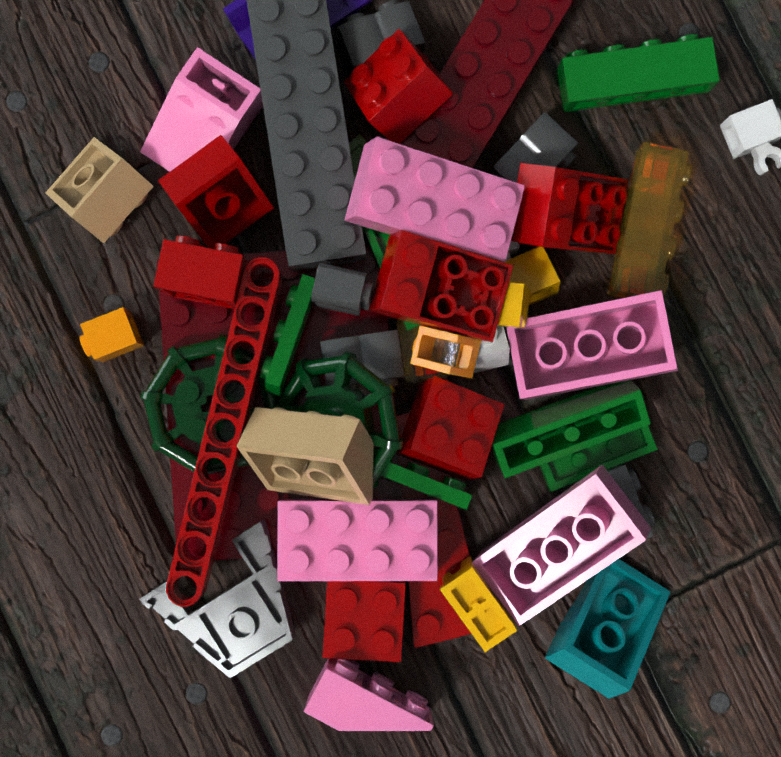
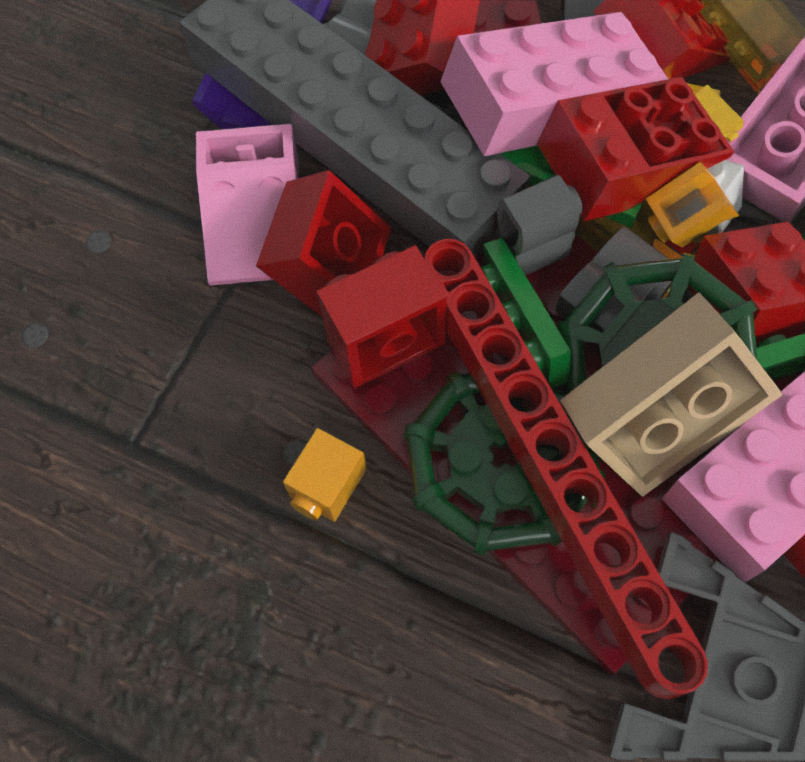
camera: 30 degrees left, 20 degrees down
tan slope [45,137,154,243] -> none

